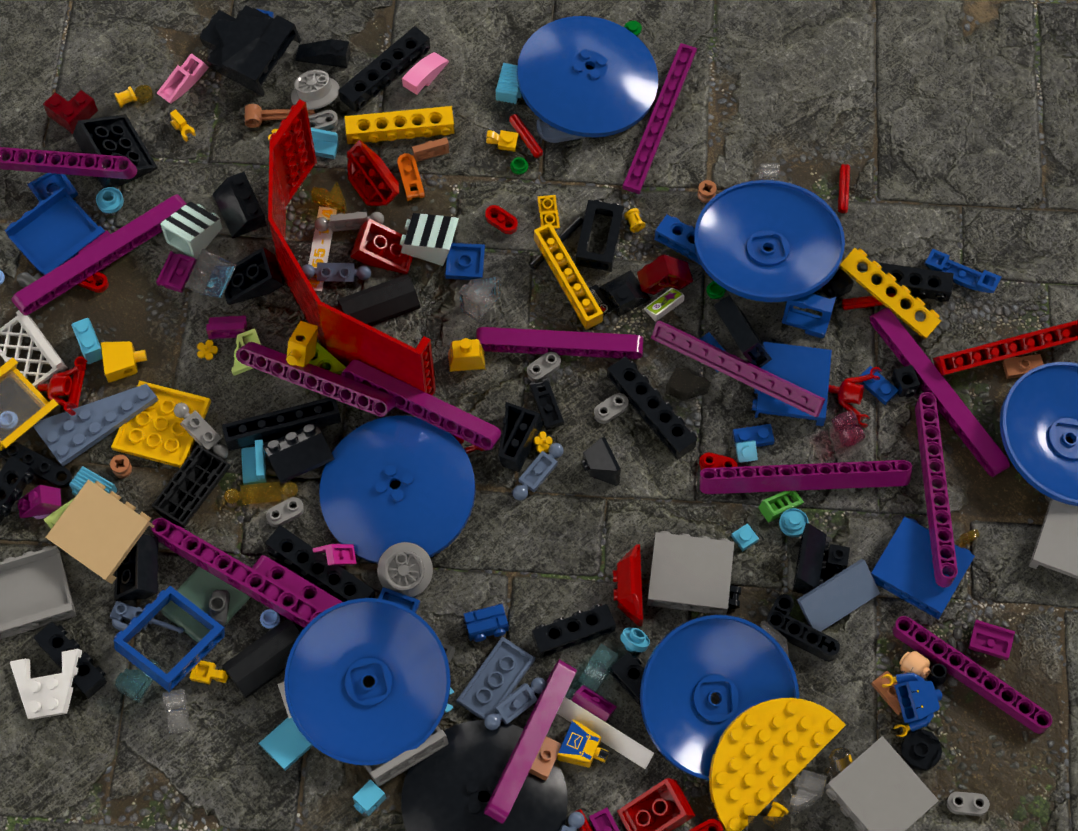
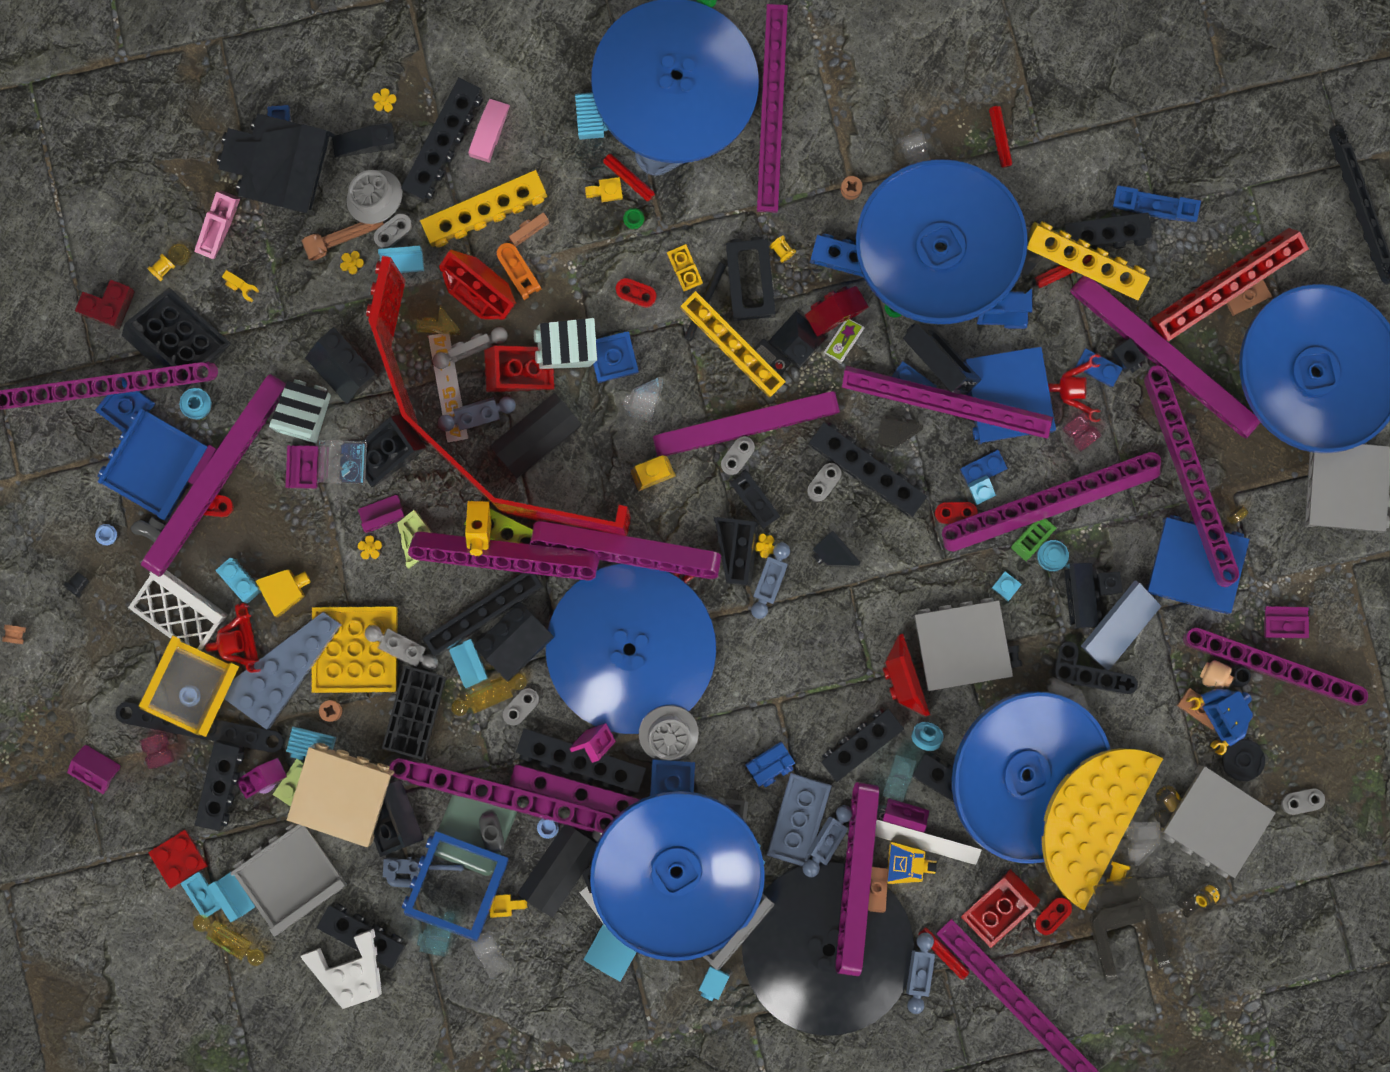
camera: 15 degrees left, 20 degrees up
none -> yellow plant [372,88,397,112]

